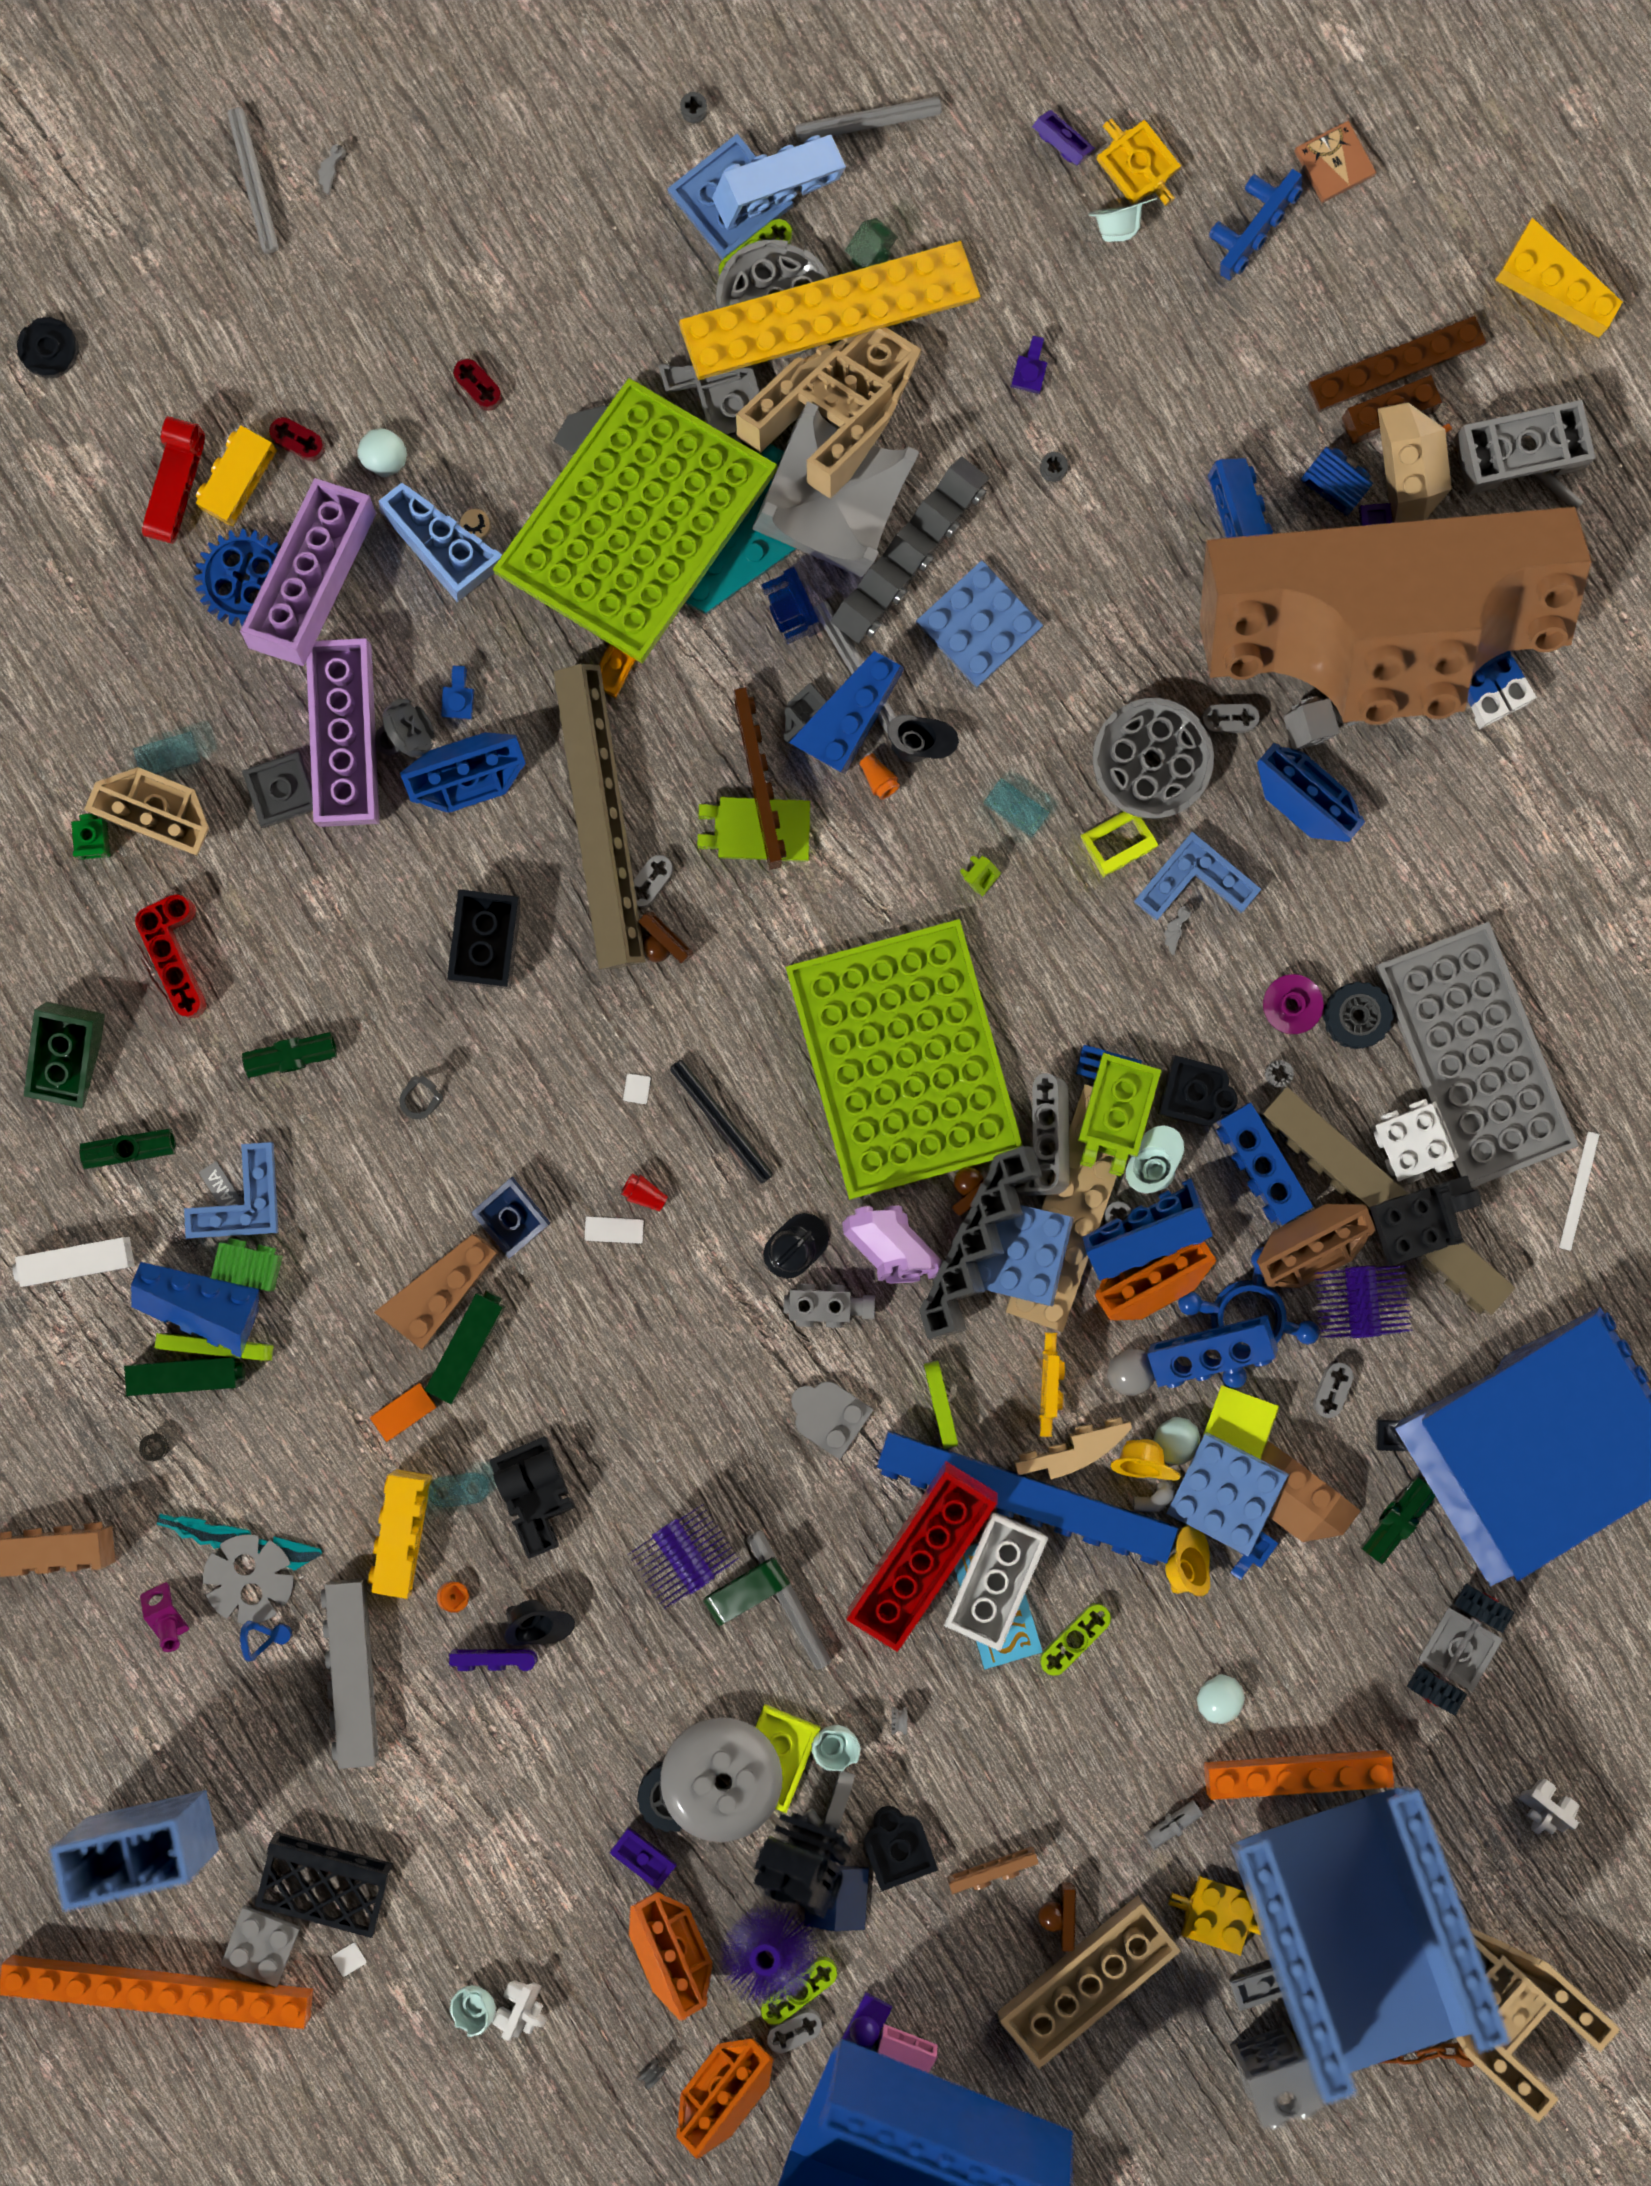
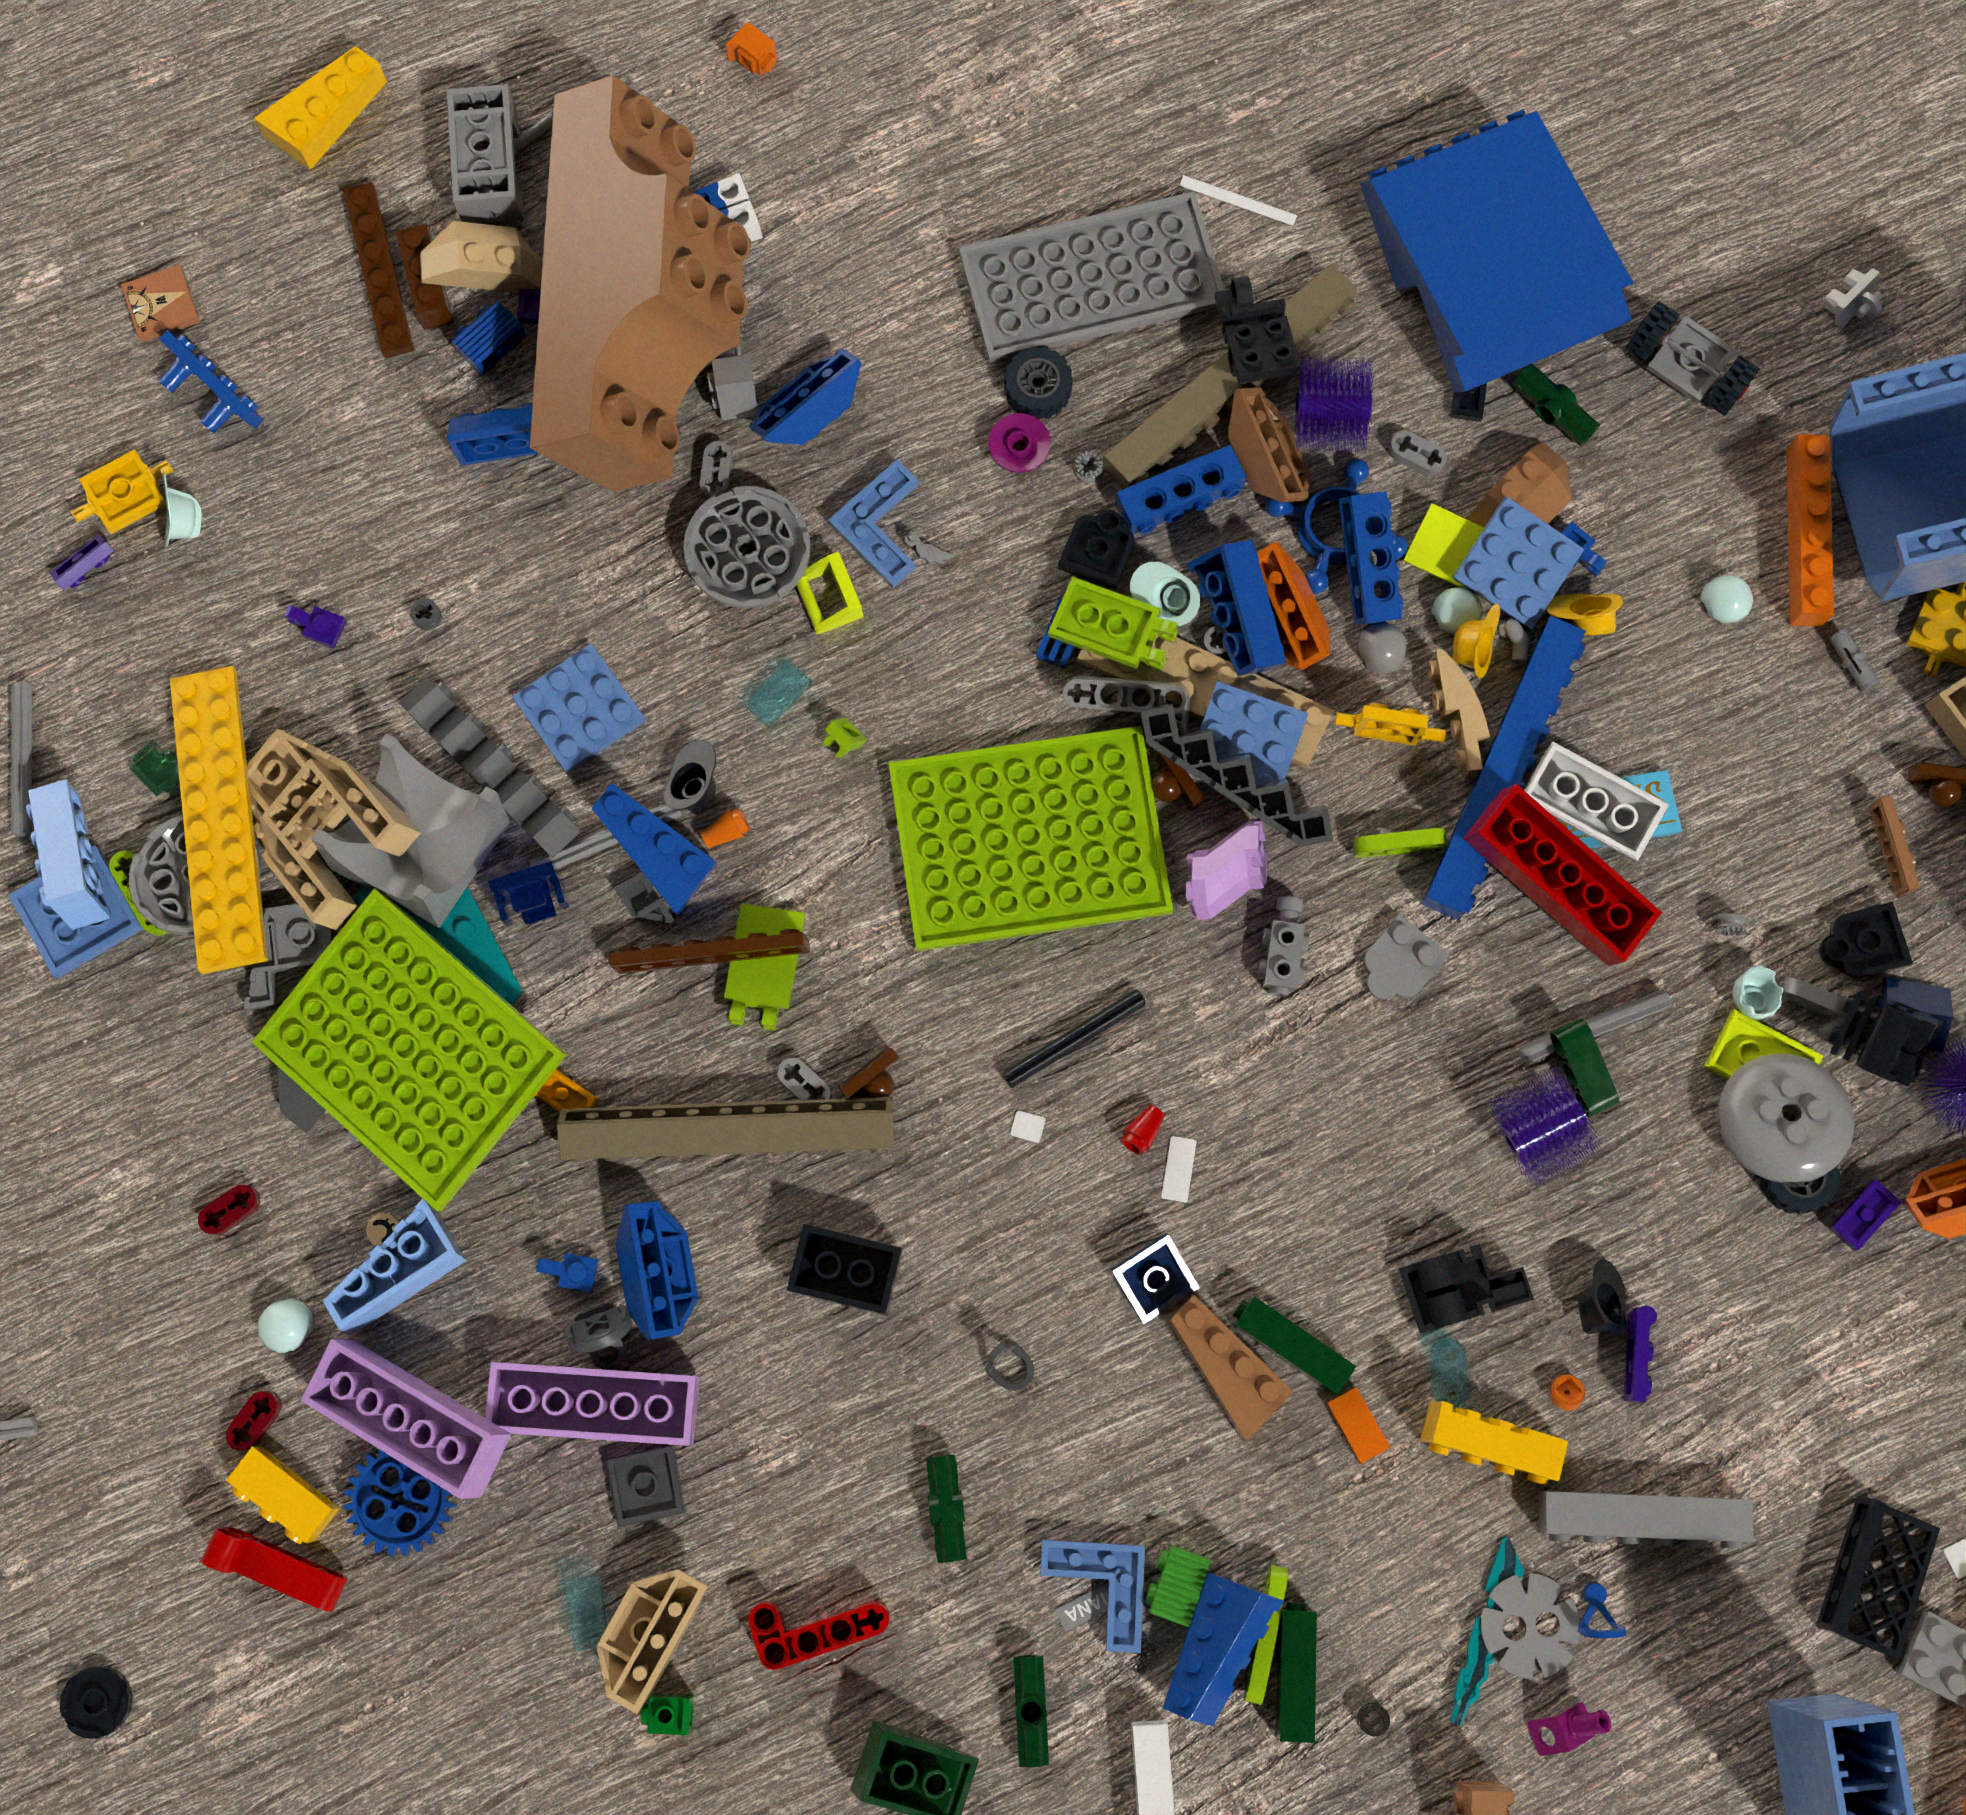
camera: 80 degrees left, 10 degrees down
black piece [763,1213,829,1279] -> none
lime beam [1040,1603,1111,1676] -> none
white brick [1374,1099,1458,1184] -> none

